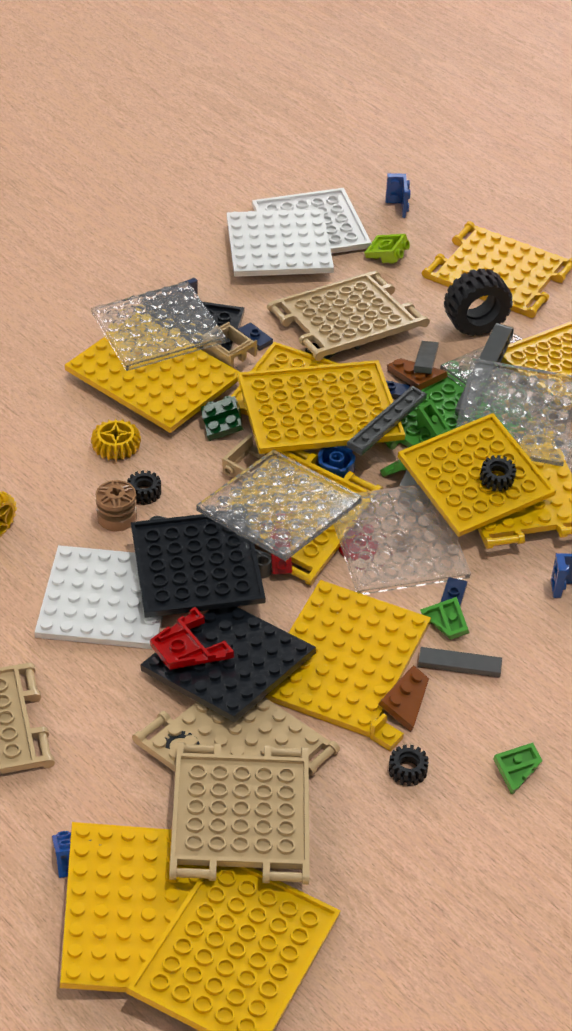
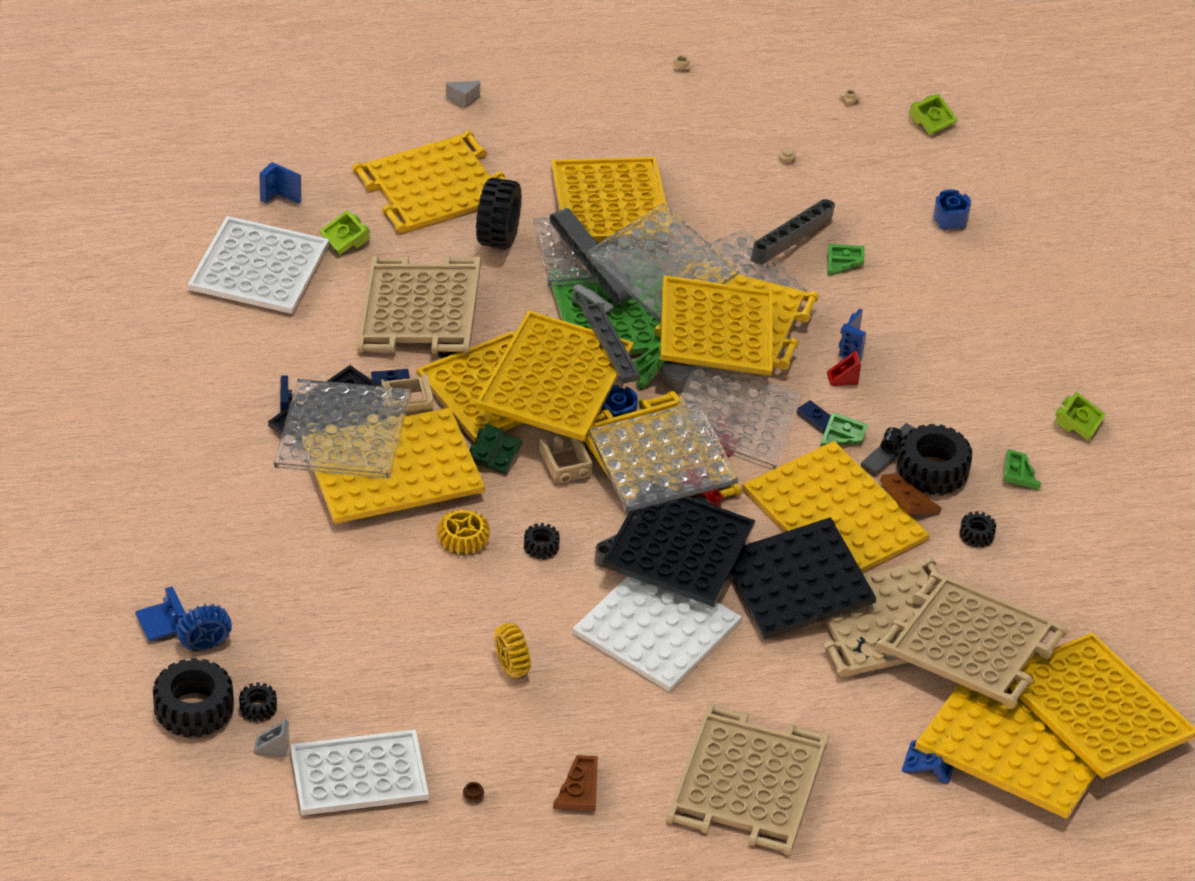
camera: 60 degrees left, 0 degrees up
medium nougat wheel [95,480,137,531] -> none
red wing [150,607,234,669] -> none
white plate [227,208,334,277] -> none
yellow bracket [370,713,404,752] -> none
dark orange wing [387,358,447,390] -> none
dark grey tile [414,341,439,374] -> none
bright green slope [417,400,451,437] -> none
black tyre [480,455,516,492] -> none
none -> light grey panel [573,284,613,314]
none -> red slope [827,351,861,386]
none -> black wheel [880,427,904,454]
none -> black tyre [897,424,972,495]

